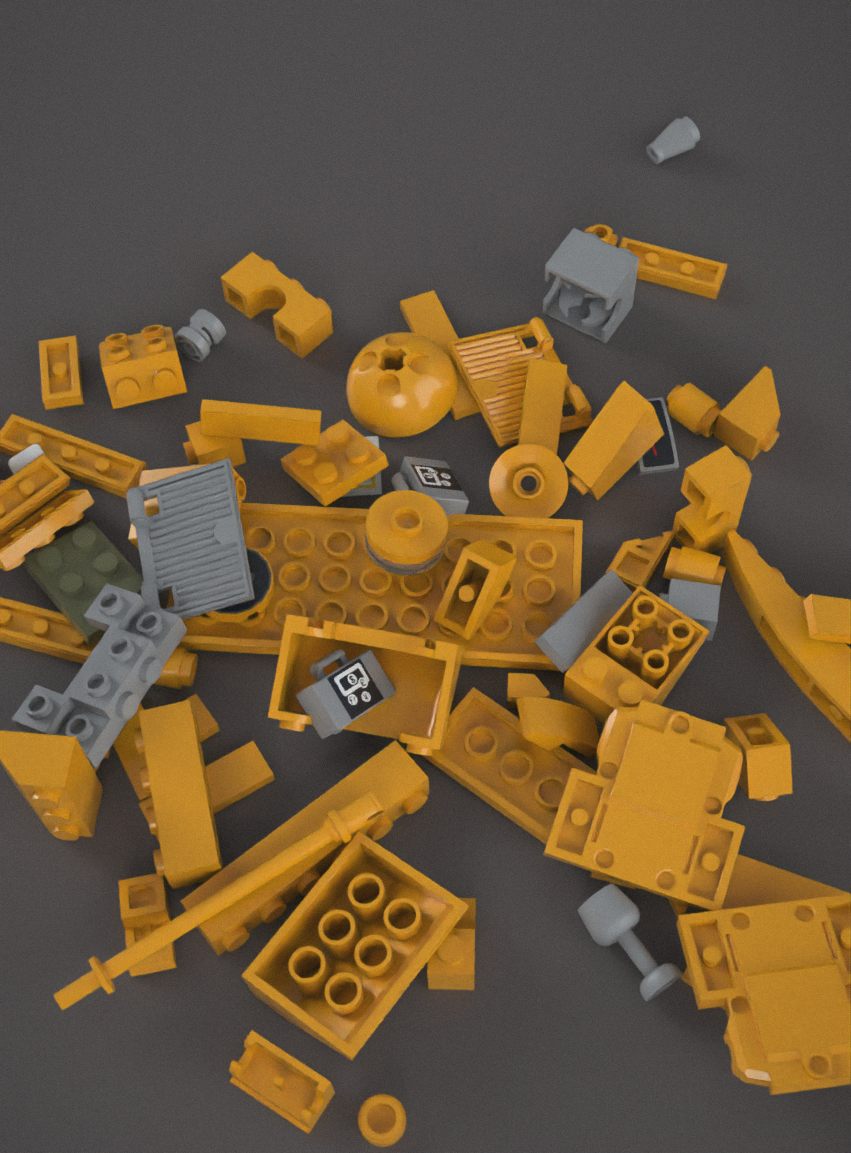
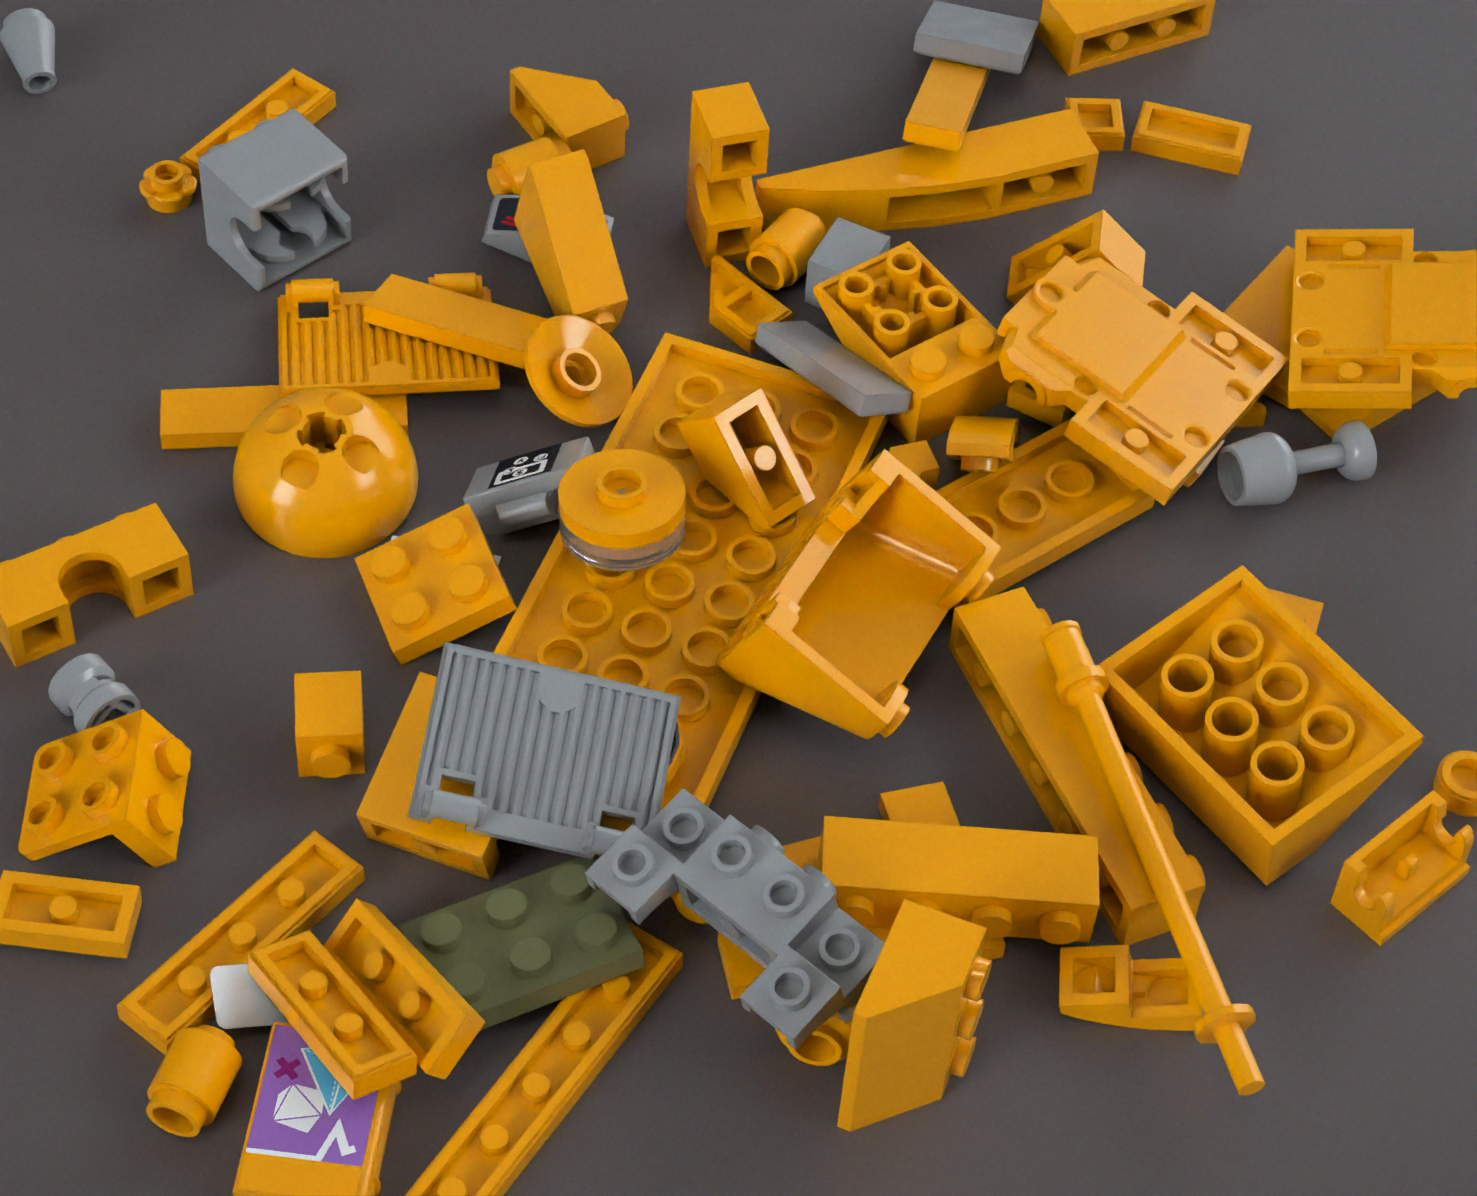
camera: 80 degrees left, 10 degrees down
light orange tile [200,399,322,446] -> none
light grey piece [296,649,396,739] -> none

